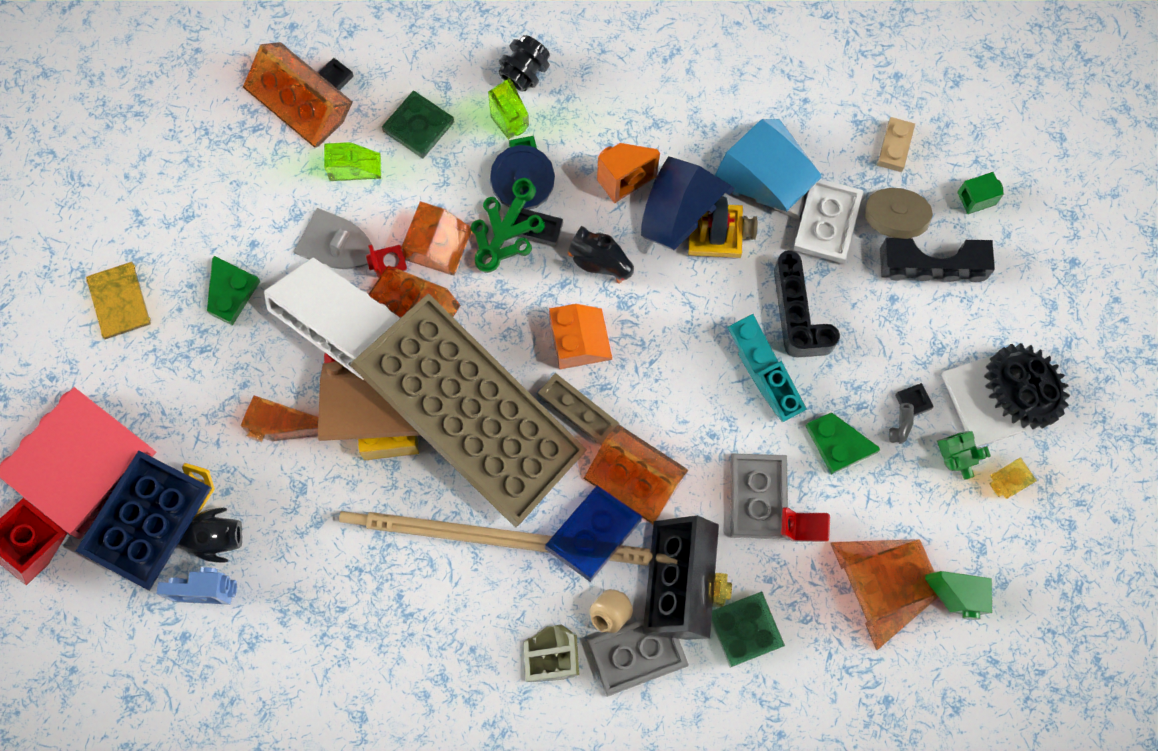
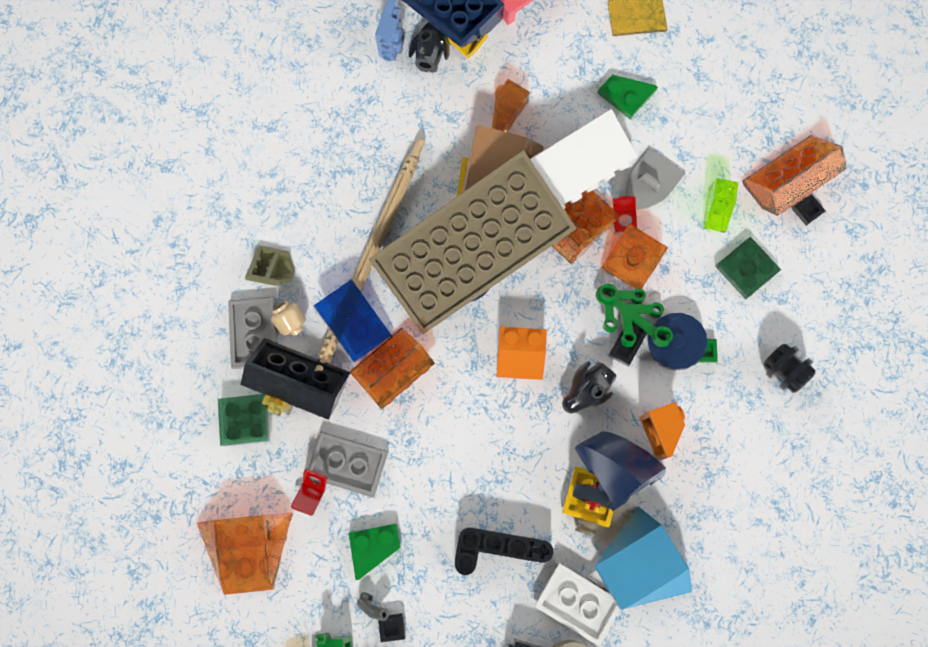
camera: 105 degrees right, 5 degrees up
clear neon green slope [488,78,529,140] -> none
dark tan plate [538,373,619,446] -> none
teal slope [727,314,807,422] -> none
slope [925,571,992,620] -> none

